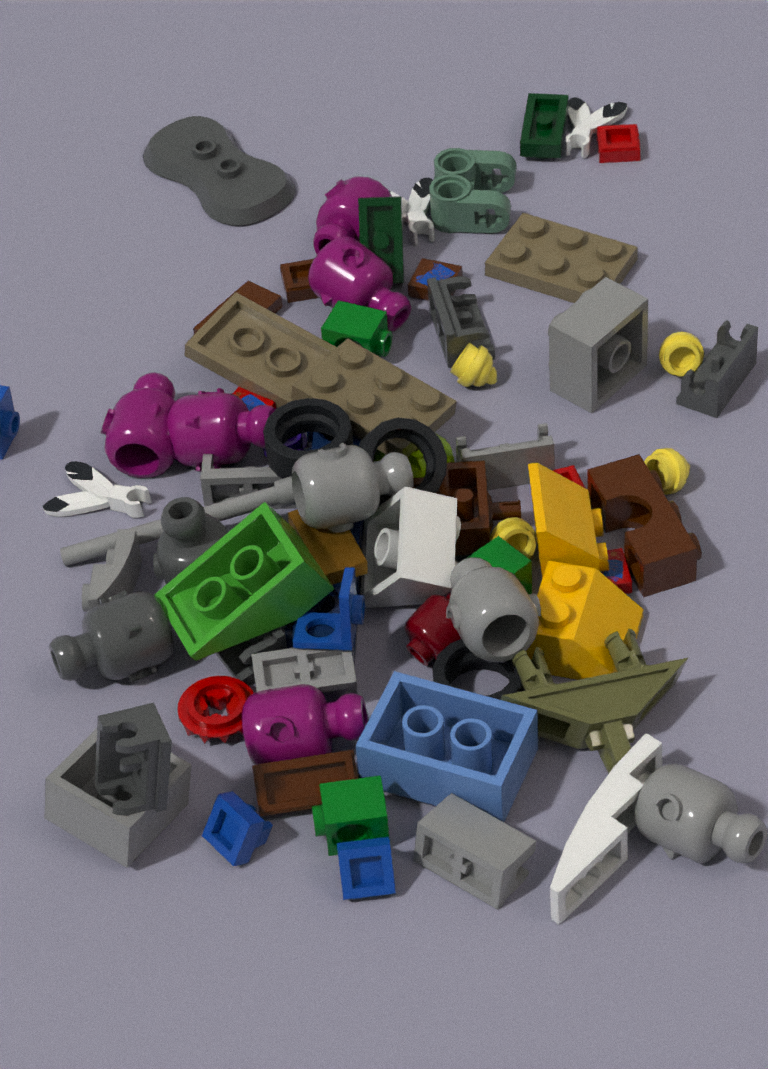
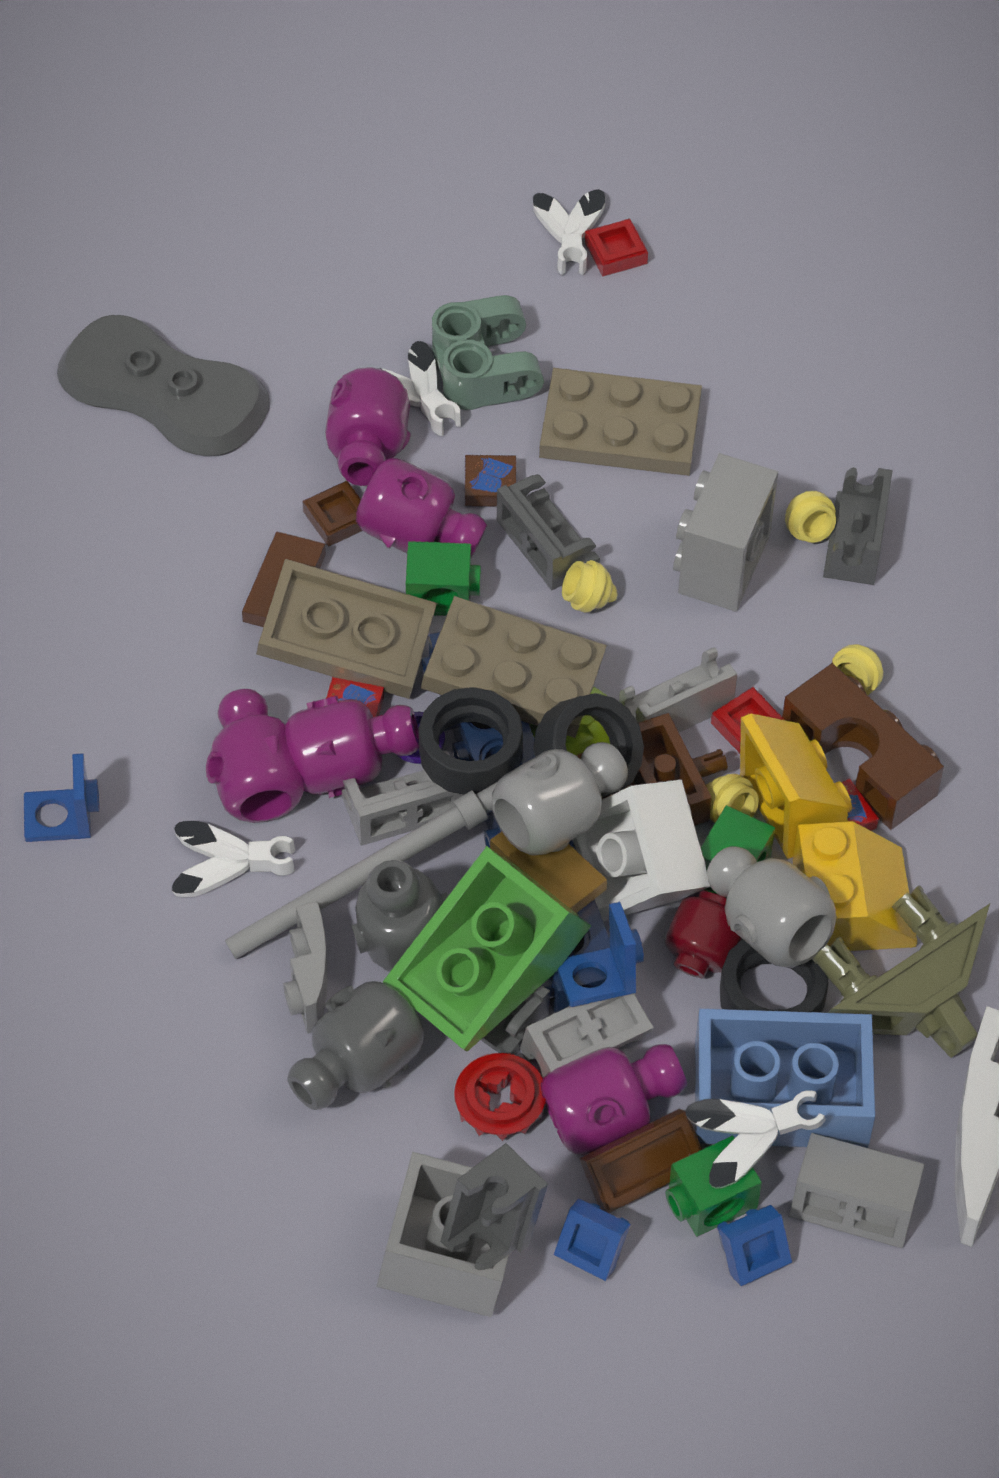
camera: 25 degrees left, 10 degrees up
dark green plate [358,196,404,283] -> none
dark green plate [520,93,569,159] -> none
none -> white piece [685,1091,826,1189]

